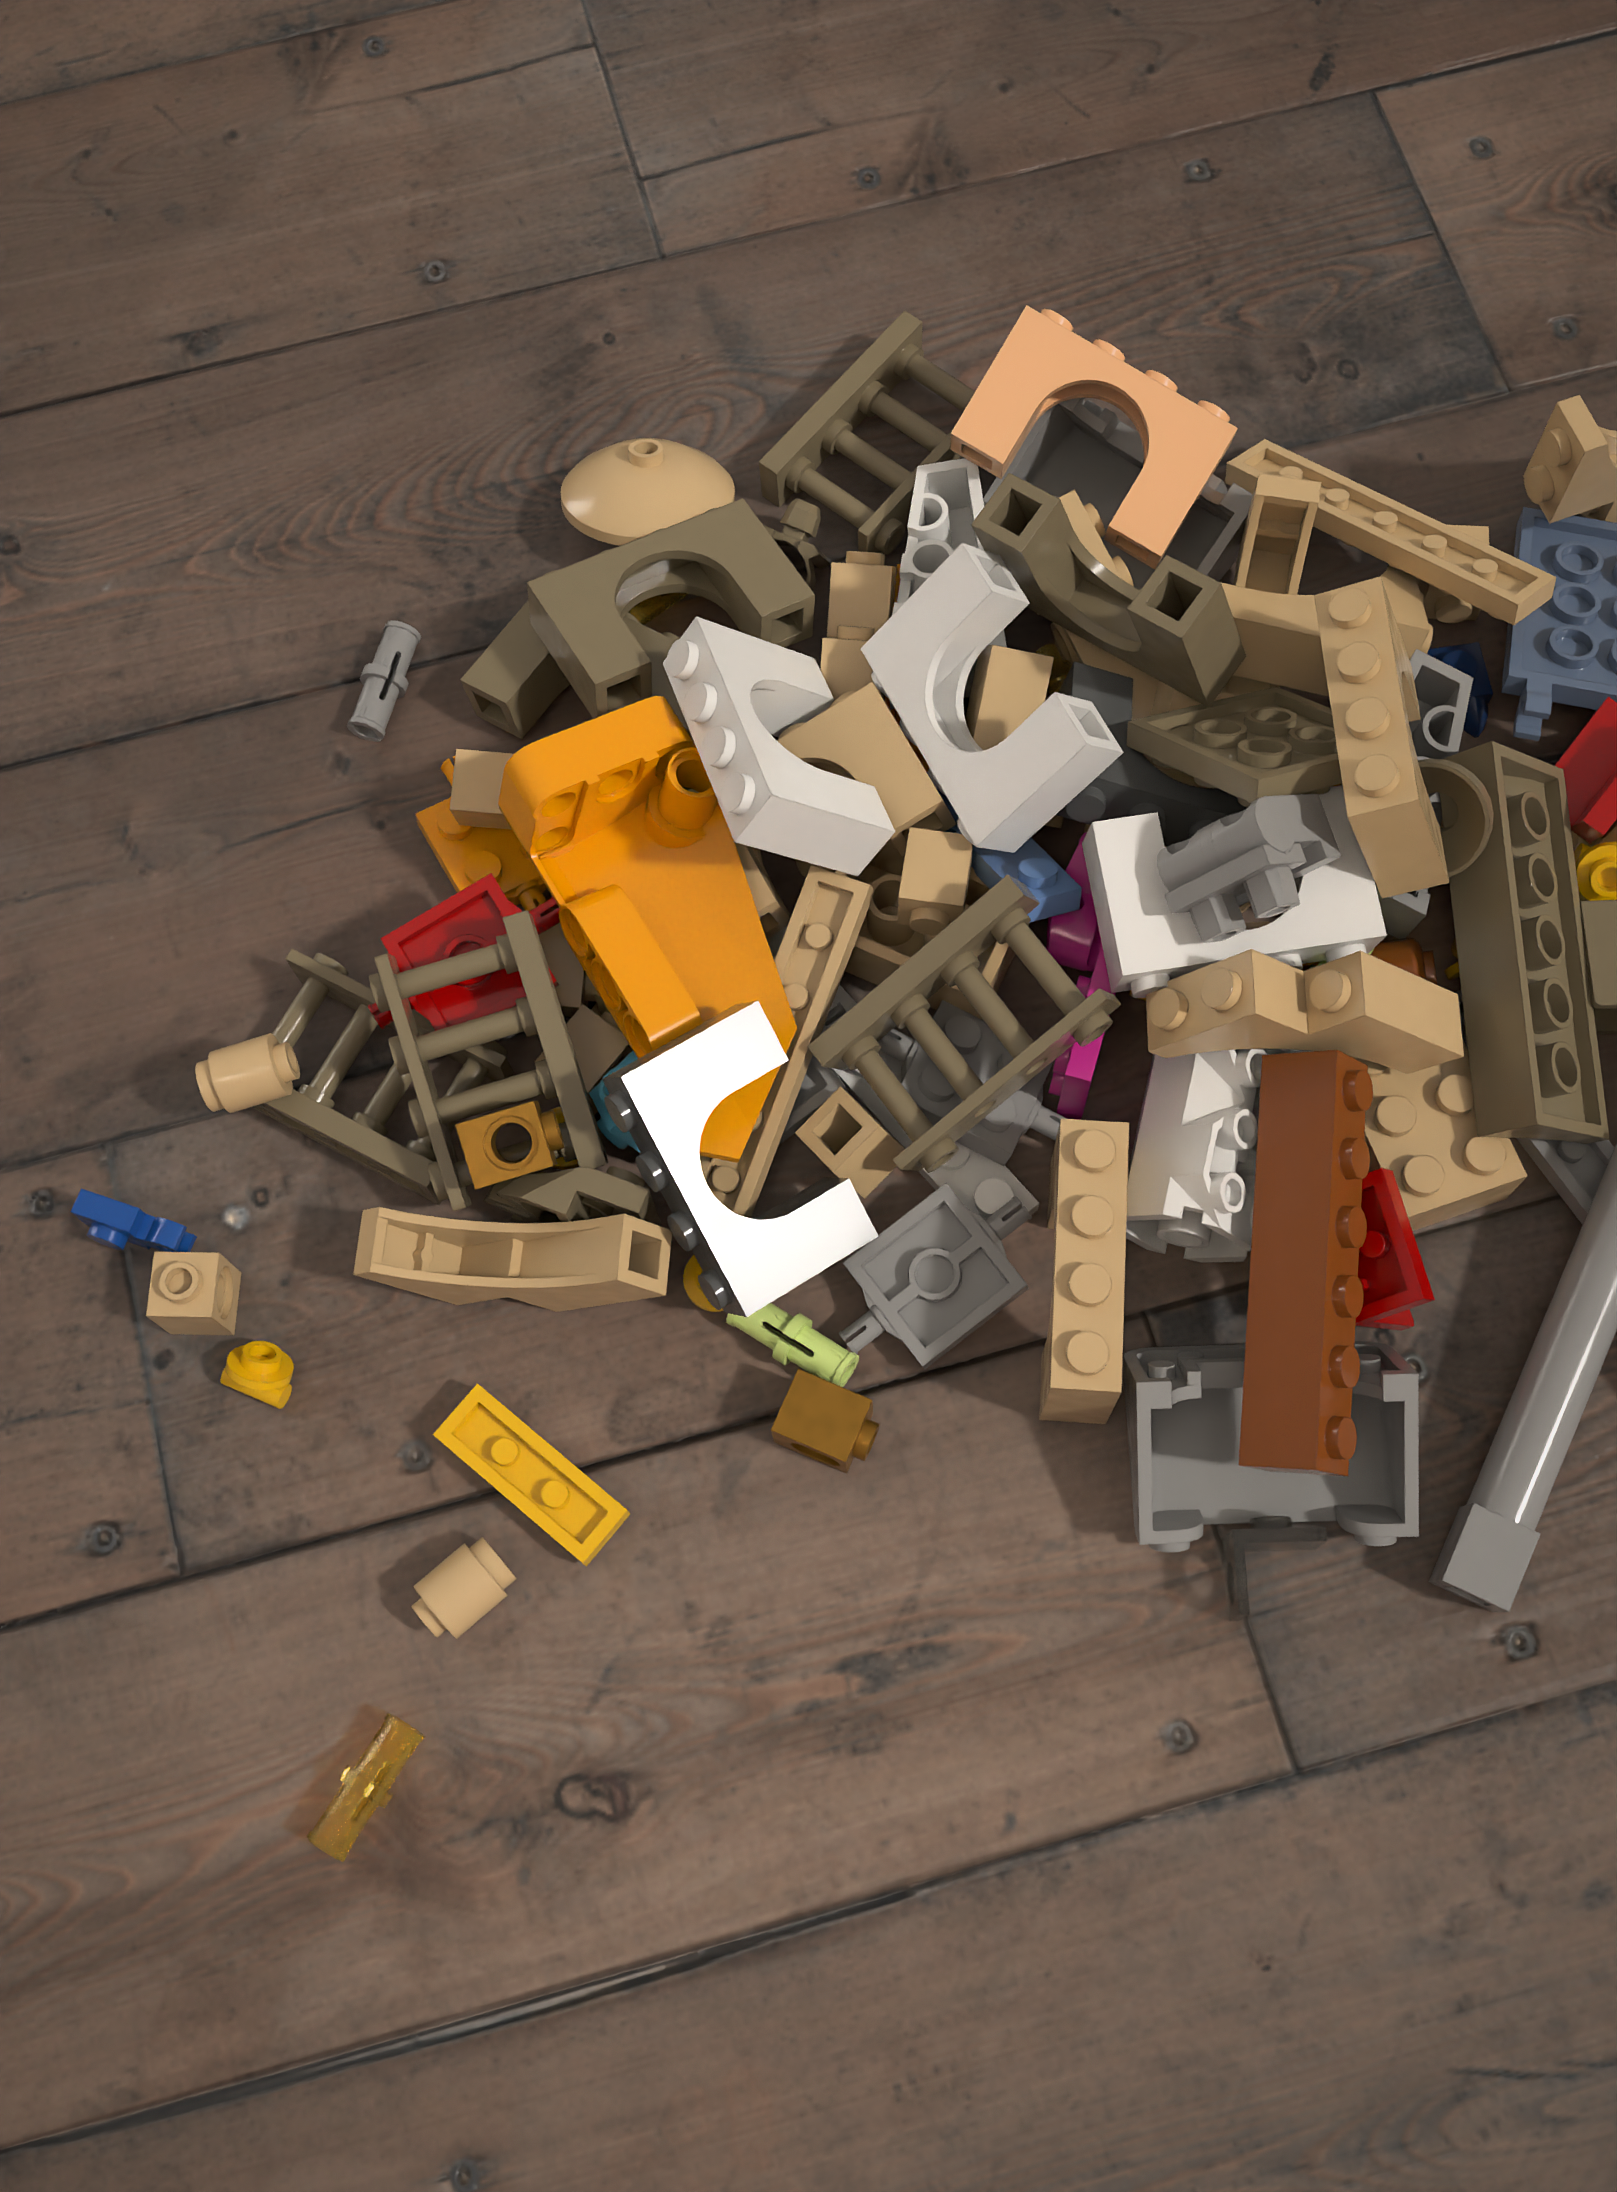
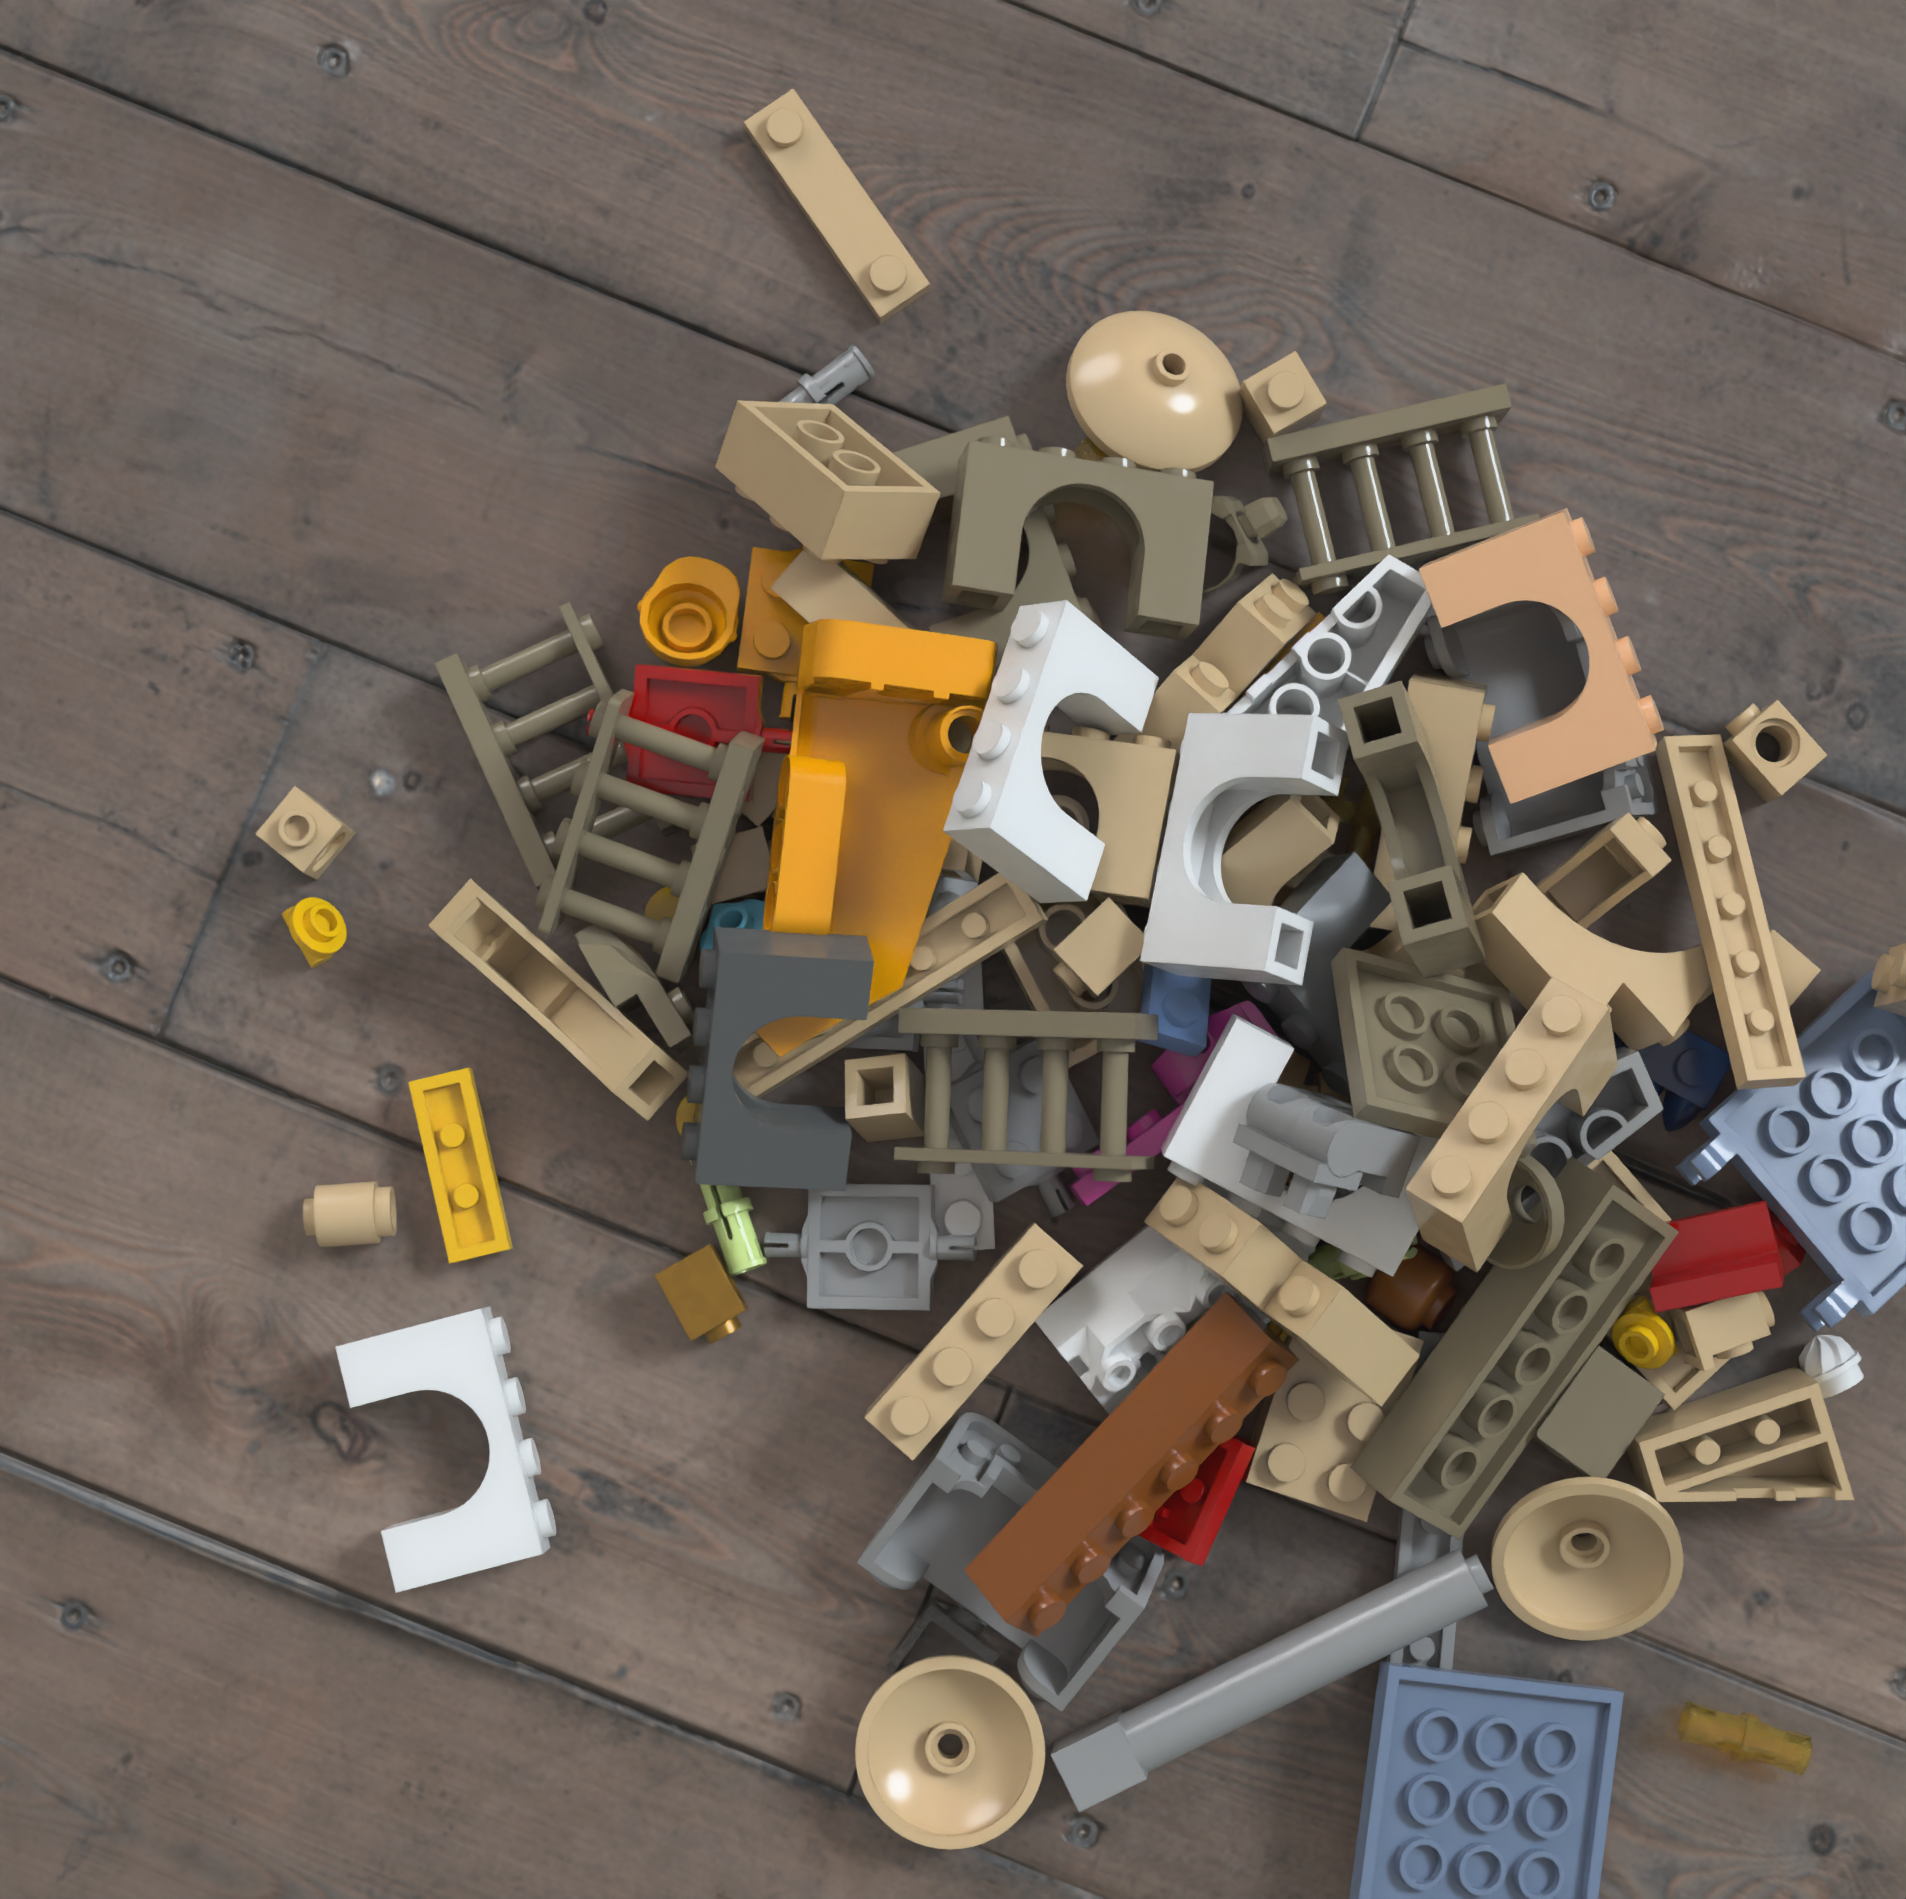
camera: 30 degrees right, 15 degrees up
blue plate [70,1188,197,1252] -> none
tan brick [195,1033,300,1113] -> none
clear yellow pin [306,1712,425,1862] -> none
pearl gold brick [455,1101,565,1190] -> none
none -> white arch [335,1306,556,1593]
none -> light orange hat [637,556,740,668]
none -> tan brick [715,400,940,564]
none -> tan plate [744,89,930,324]
none -> tan dish [855,1655,1045,1850]
none -> tan brick [1239,351,1327,445]
none -> tan brick [1723,700,1827,803]

